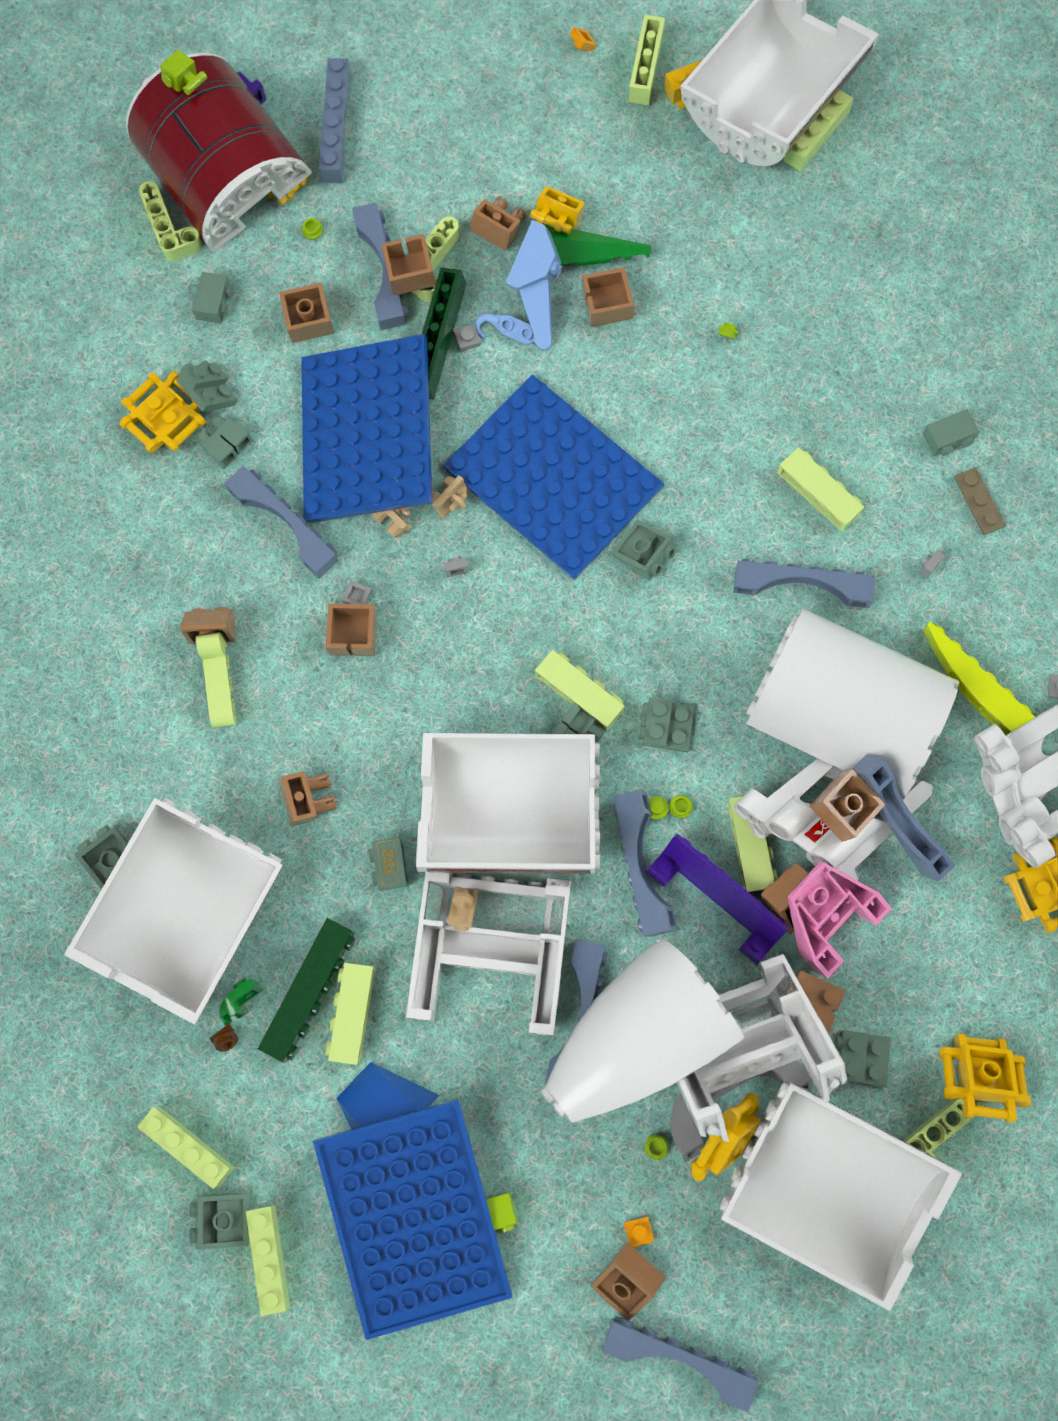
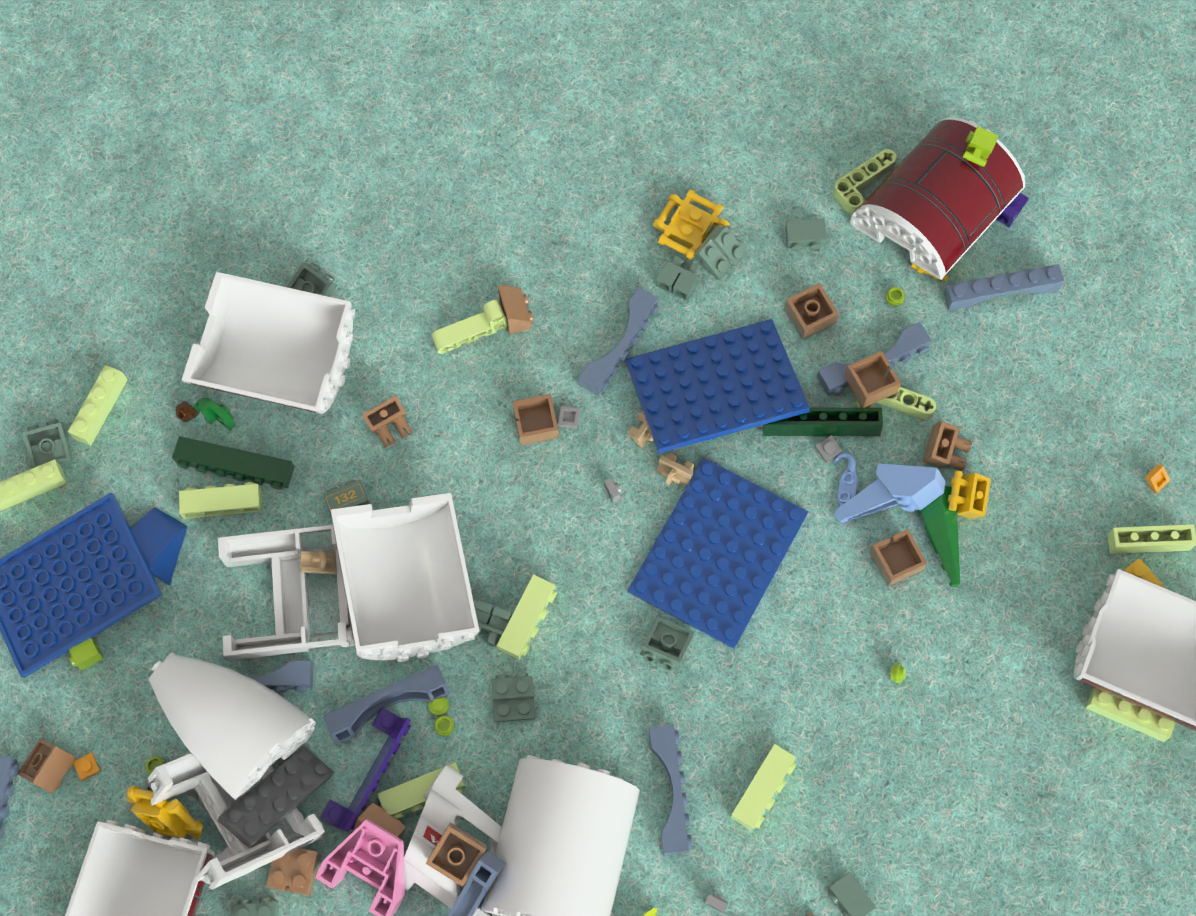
camera: 75 degrees right, 5 degrees down
none -> dark grey plate [217,746,334,848]

